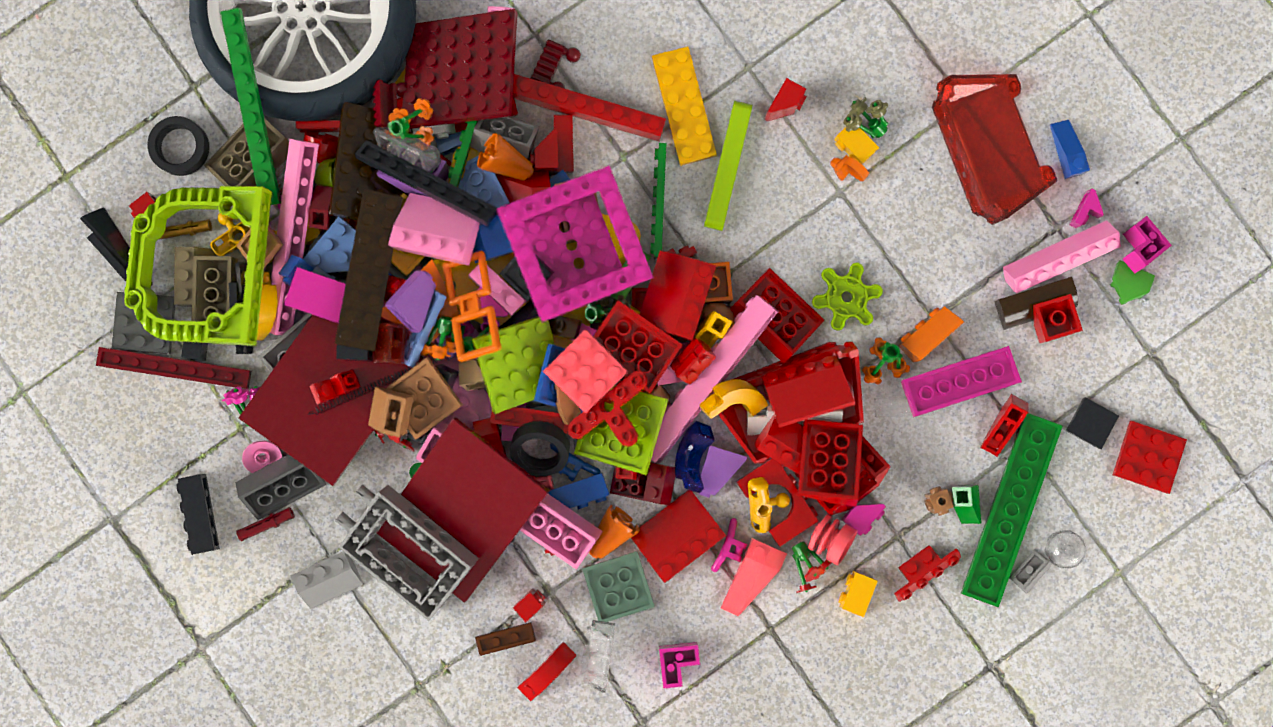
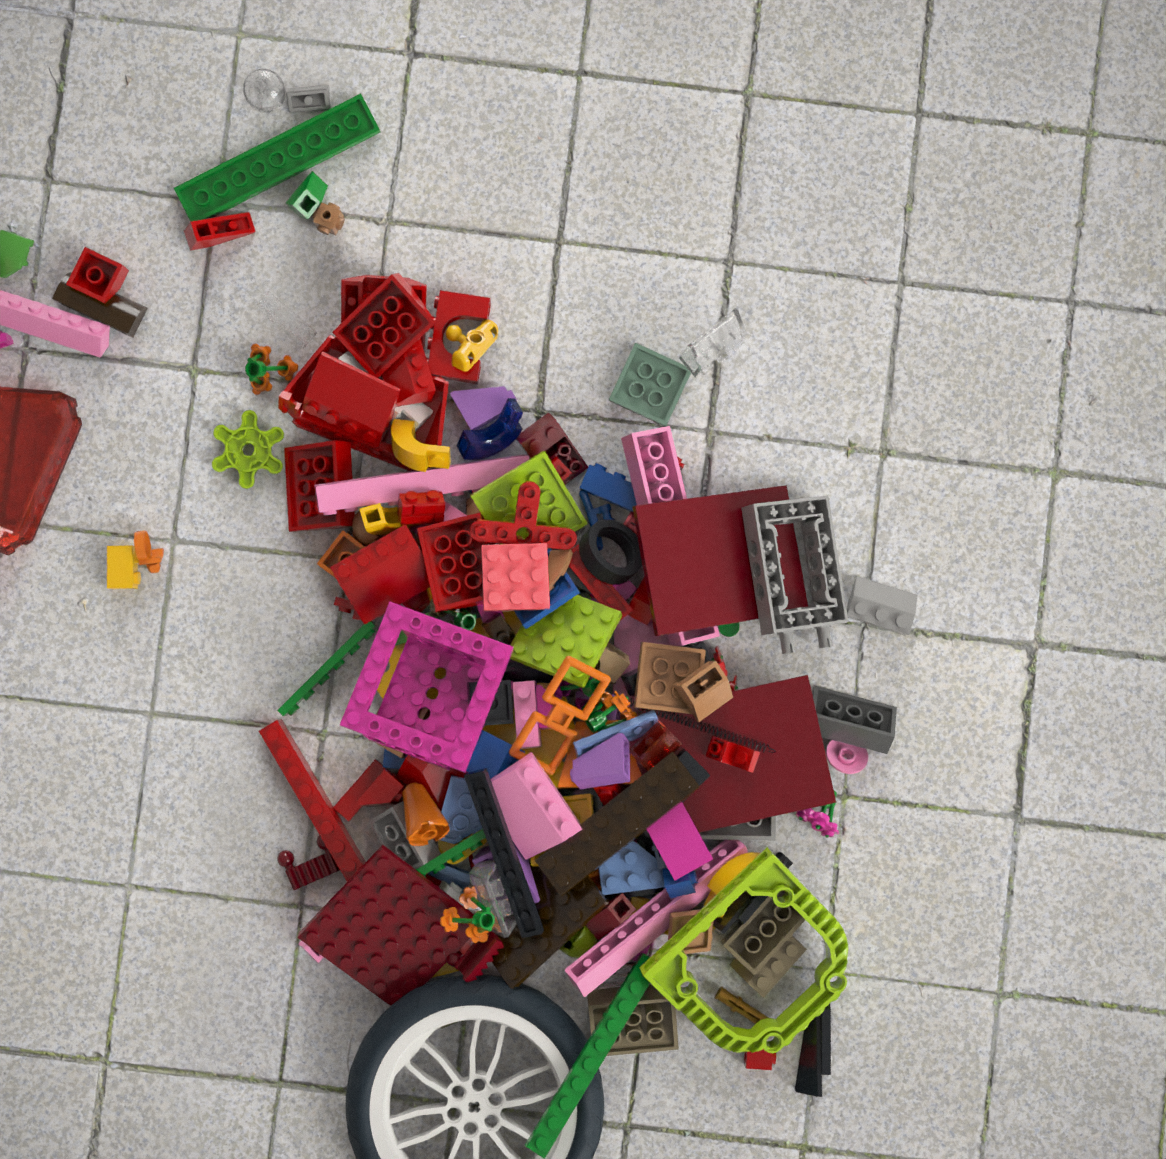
camera: 140 degrees left, 0 degrees up
dark red plate [96,347,252,389] -> none
dark grey plate [111,292,176,354] -> none
black tyre [147,116,210,176] -> none
black brick [176,474,220,555] -> none
black brick [181,342,208,361] -> none
yellow piece [210,213,250,256] -> none
dark red pin [236,507,295,542] -> none
red tile [296,120,340,133] -> none
red cylinder [303,131,338,164] -> none
reddish brown tile [475,622,536,656] -> none
red brick [513,588,546,623] -> none
red arch [517,641,577,701] -> none
orange cone [589,505,640,559] -> none
red slope [631,489,726,583] -> none
yellow plate [652,46,717,166] -> none
dark pink brick [659,642,700,689] -> none
lime beam [704,100,753,231] -> none
dark pink piece [711,518,748,572] -> none
coral wedge [721,538,787,616] -> none
red slope [764,78,807,121] -> none
plant [792,541,832,593] -> none
coral wheel [808,514,858,565] -> none
yellow brick [838,571,878,617] -> none
dark pink slope [841,503,886,536] -> none
olive plant [843,97,889,138] -> none
red bracket [894,545,961,602] -> none
orange slope [898,306,964,363] -> none
dark pink plate [901,346,1022,418] -> none
black tile [1066,397,1119,450] -> none
red plate [1112,421,1187,494] -> none

